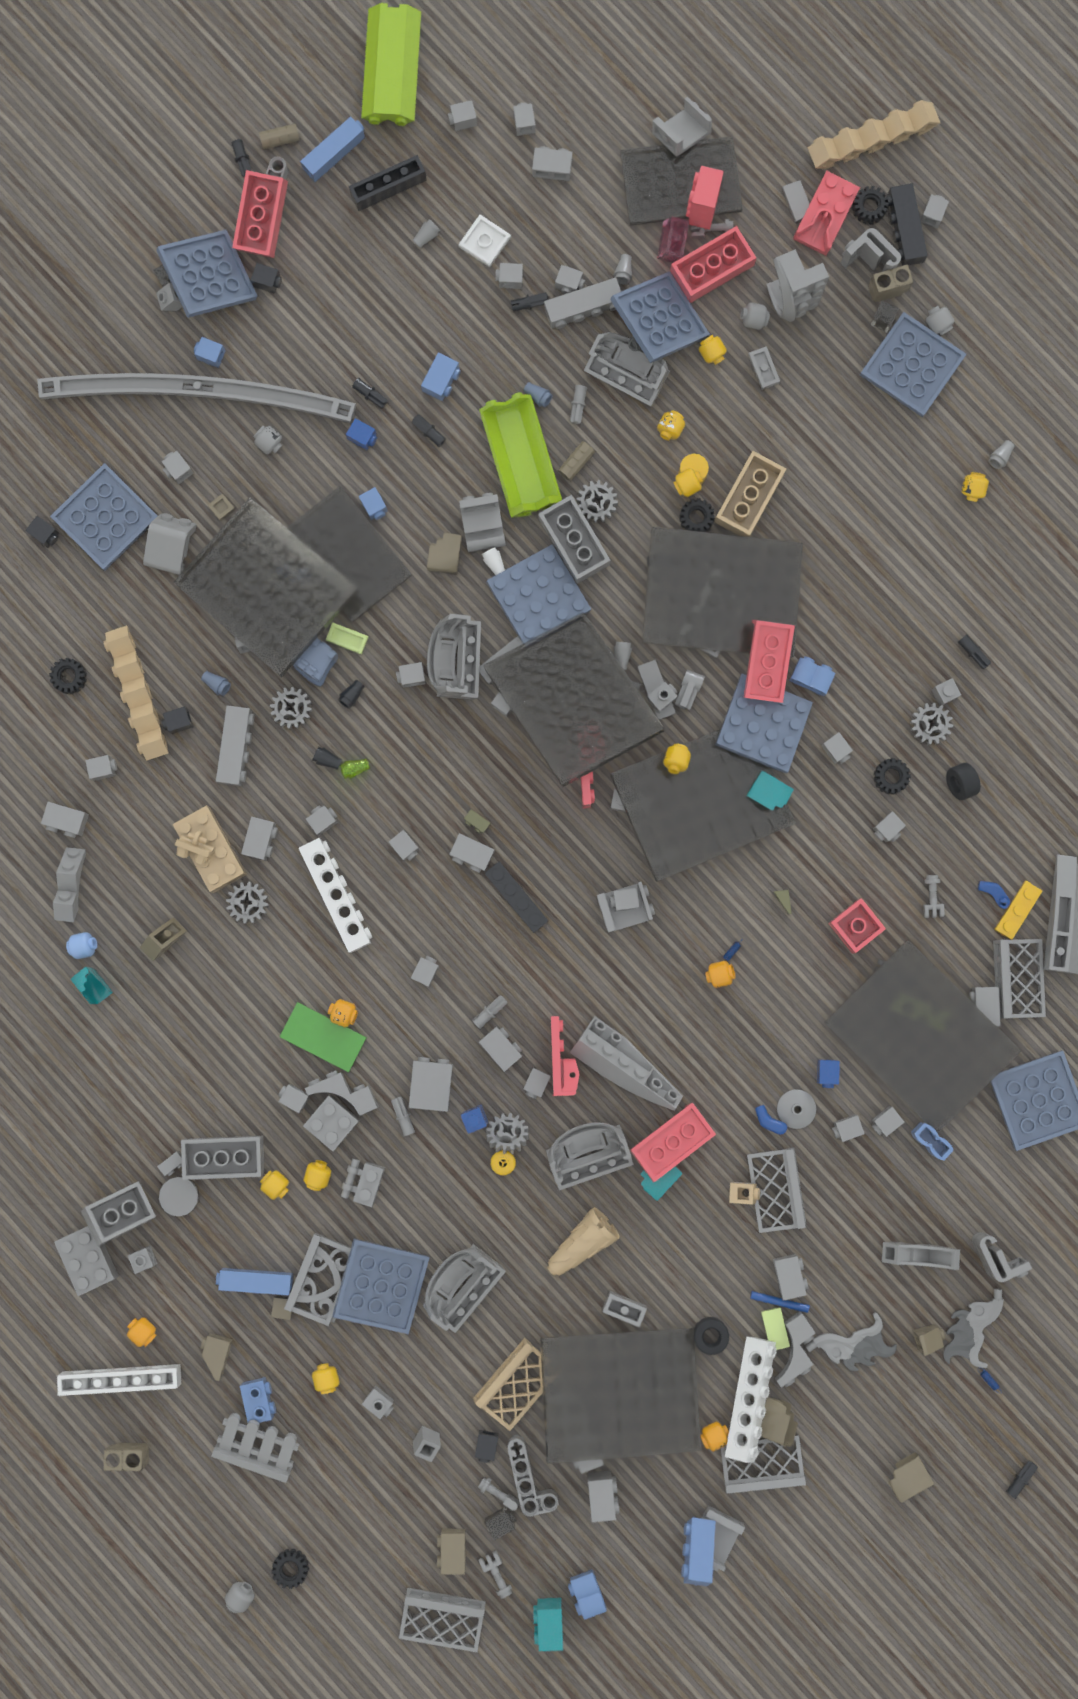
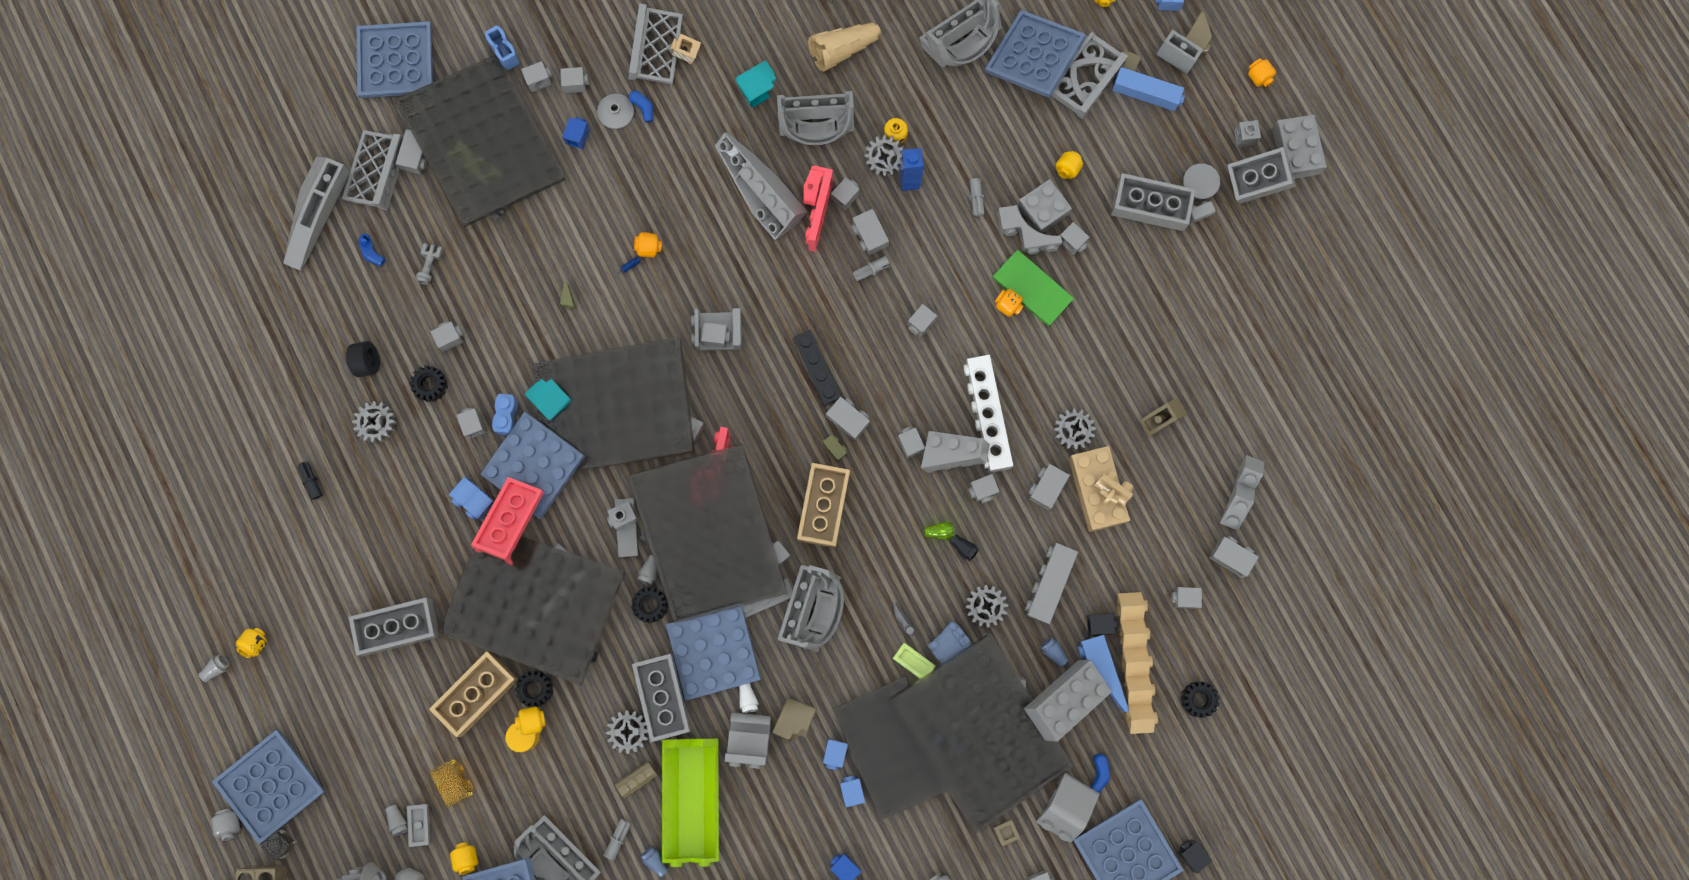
camera: 170 degrees left, 5 degrees down
white brick [57,1364,181,1396] -> none
light blue head [66,932,97,959] -> none
teal piece [70,967,113,1004] -> none
yellow head [260,1170,289,1200] -> none
black cone [338,680,365,709] -> none
light grey brick [341,1158,386,1207] -> none
light grey brick [396,662,426,688] -> none
light grey panel [409,1057,453,1112] -> none
black axle [412,414,446,448] -> none
coral plate [630,1103,716,1182] -> none
yellow head [657,410,685,441] -> none
yellow head [663,744,691,774] -> none
light grey piece [675,669,705,711] -> none
coral brick [828,898,886,954] -> none
light grey brick [931,678,961,706] -> none
yellow plate [994,881,1042,940] -> none
none -> light grey brick [349,597,440,656]
none -> light grey cone [385,805,408,837]
none -> clear yellow brick [429,759,473,808]
none -> medium blue brick [492,394,519,436]
none -> black tyre [631,587,668,623]
none -> tan brick [797,463,850,548]
none -> medium blue brick [823,739,848,770]
none -> flat silver bar [893,602,914,636]
none -> light grey wedge [921,431,990,473]
none -> light grey brick [1024,660,1112,742]
none -> medium blue slope [1077,635,1129,712]
none -> blue arm [1091,753,1110,793]
none -> light grey brick [1156,29,1204,74]

